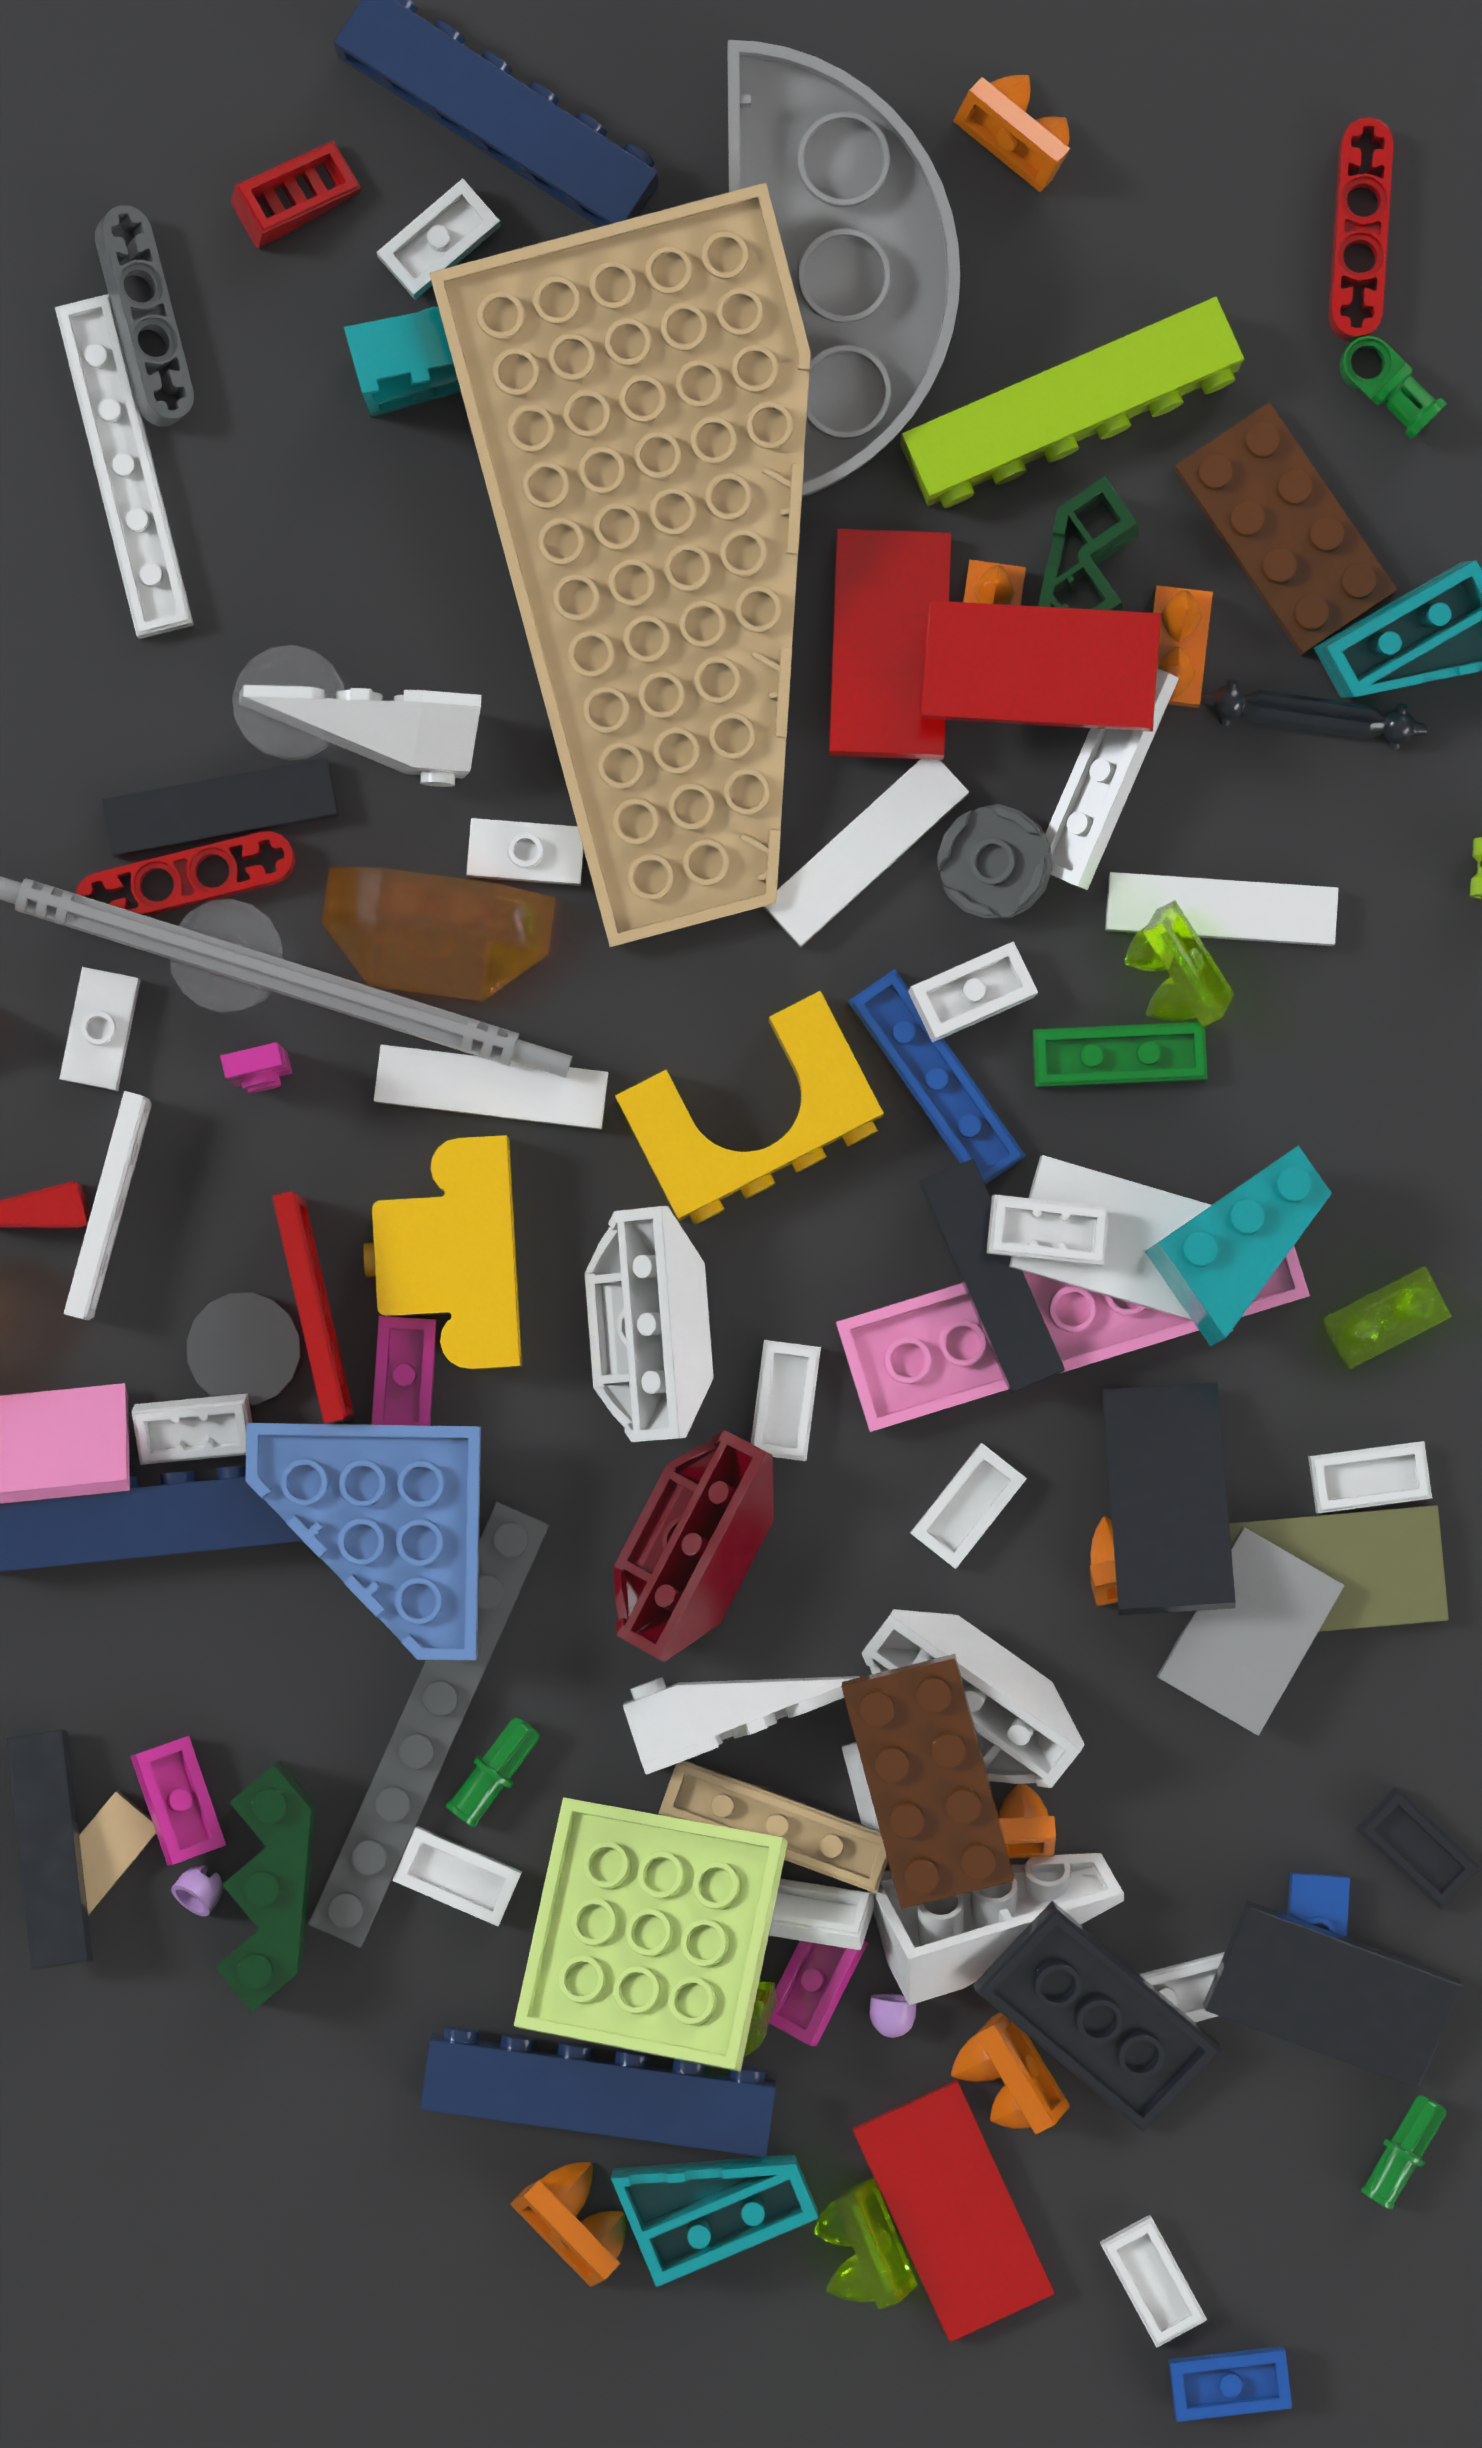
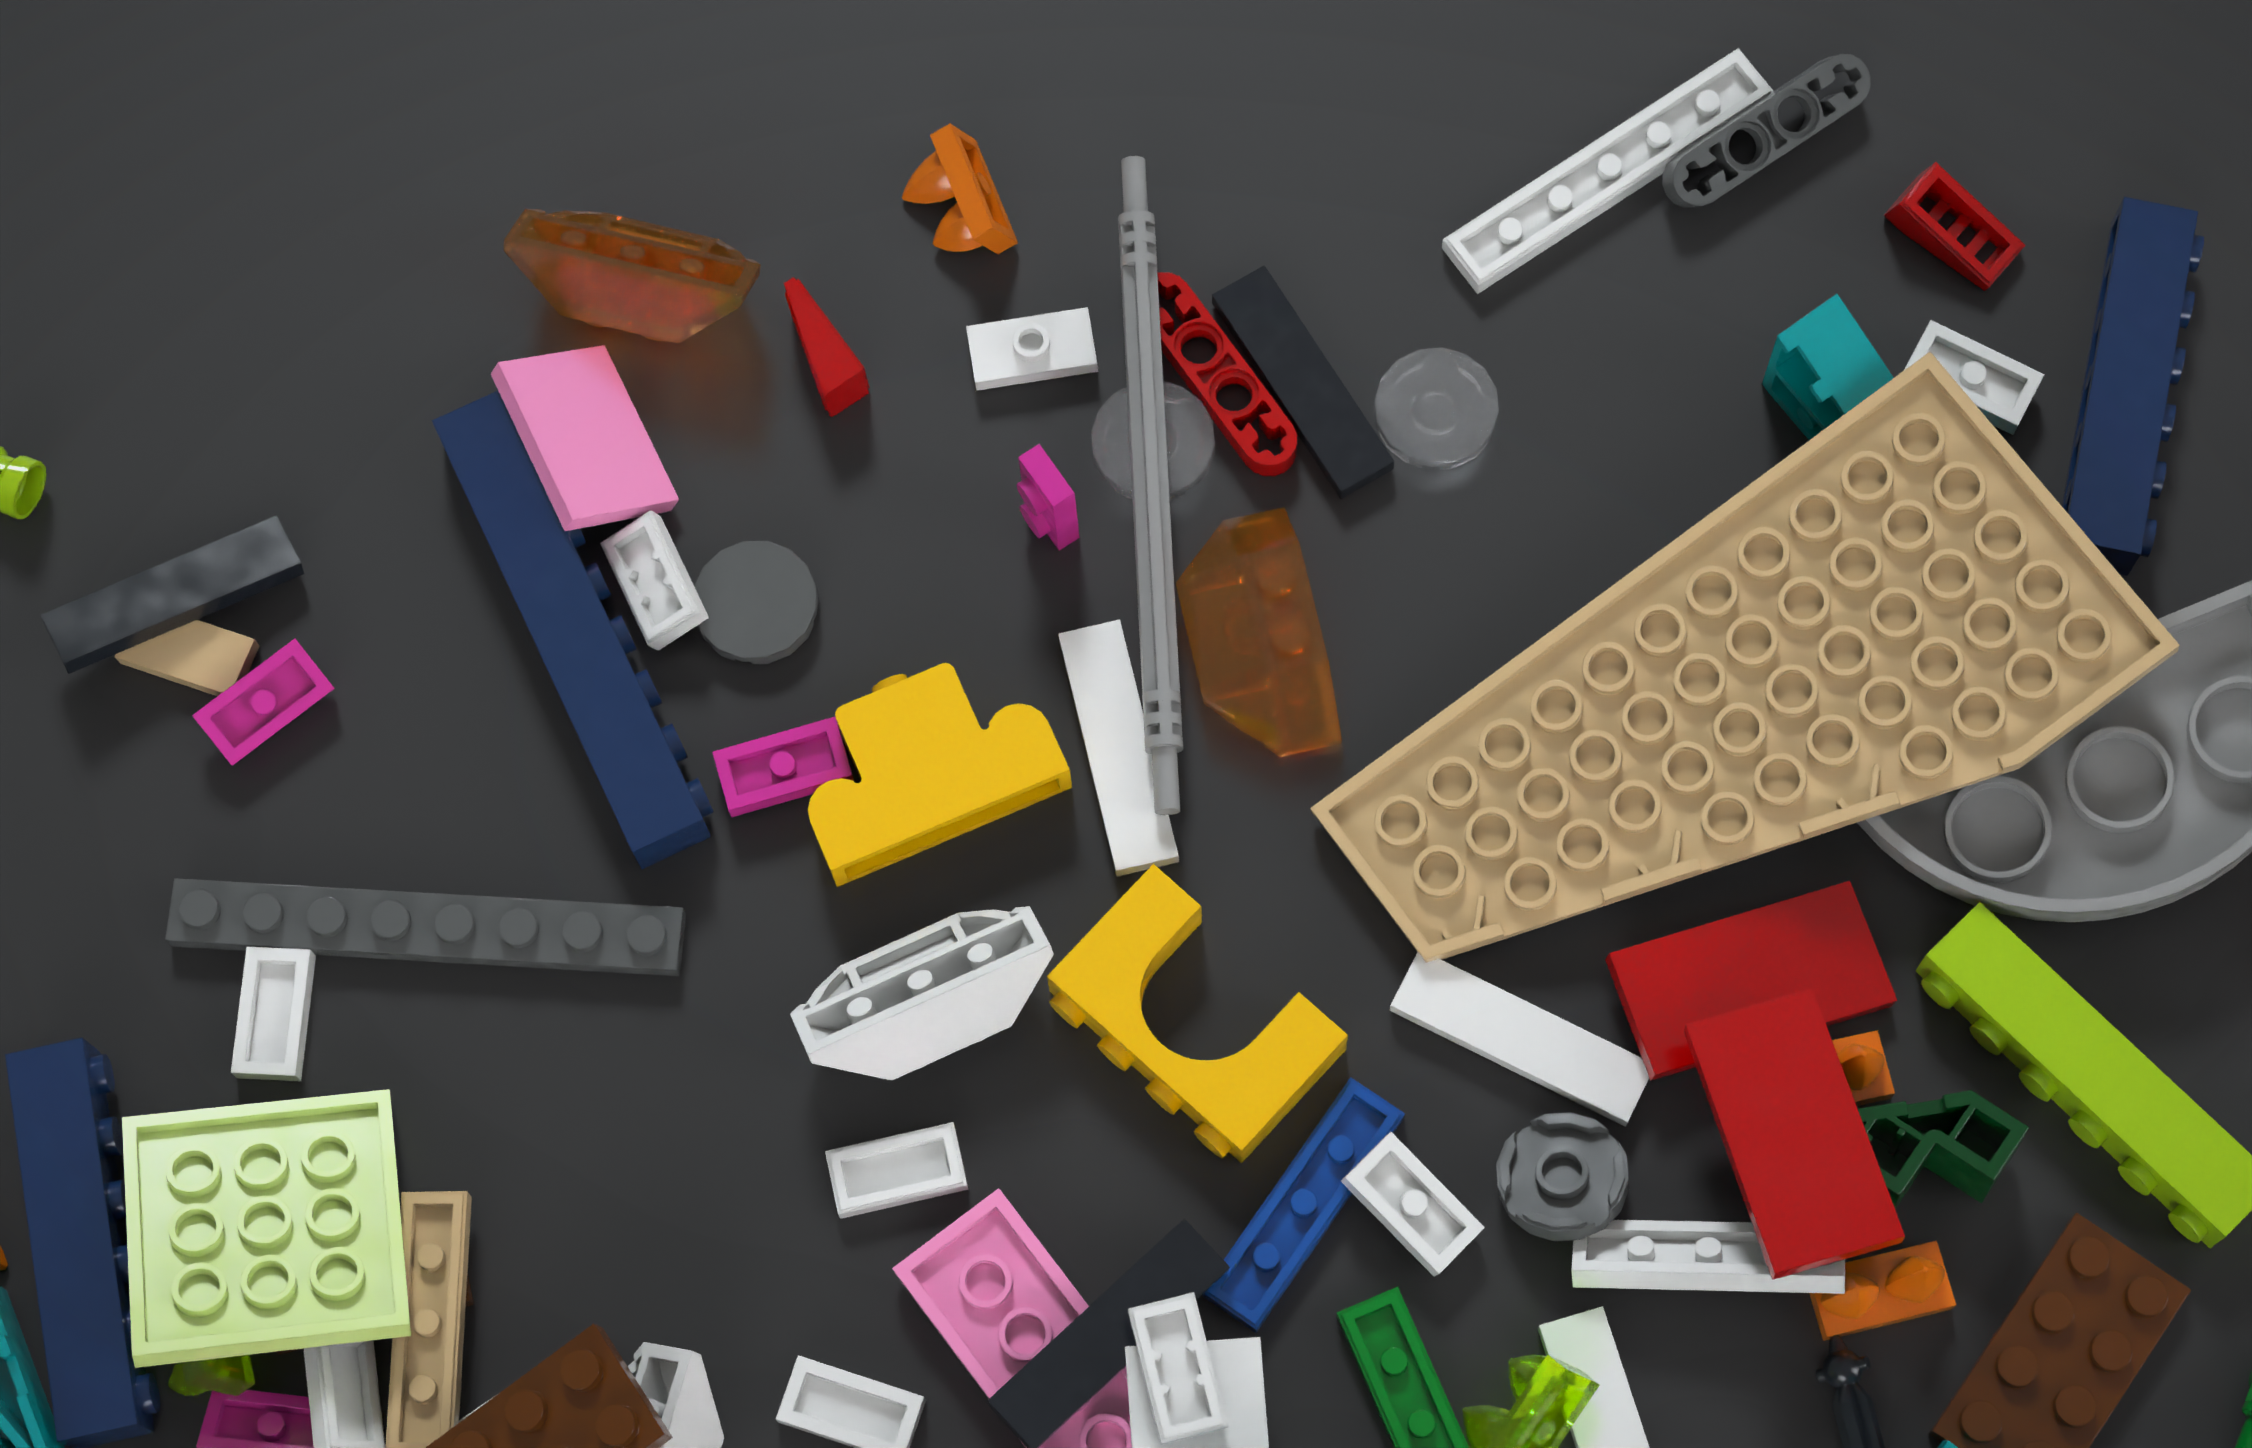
camera: 75 degrees right, 15 degrees down
white tile [63,1091,152,1320] -> none
lavender hinge [171,1865,223,1916] -> none
dark green brick [214,1761,317,2012] -> none
white wedge [239,685,481,787] -> none
medium blue plate [245,1423,481,1660] -> none
red tile [272,1191,355,1424] -> none
green axle [446,1717,540,1827] -> none
white plate [466,818,584,886] -> none
dark red wedge [613,1430,774,1662] -> none
white wedge [623,1676,860,1775] -> none

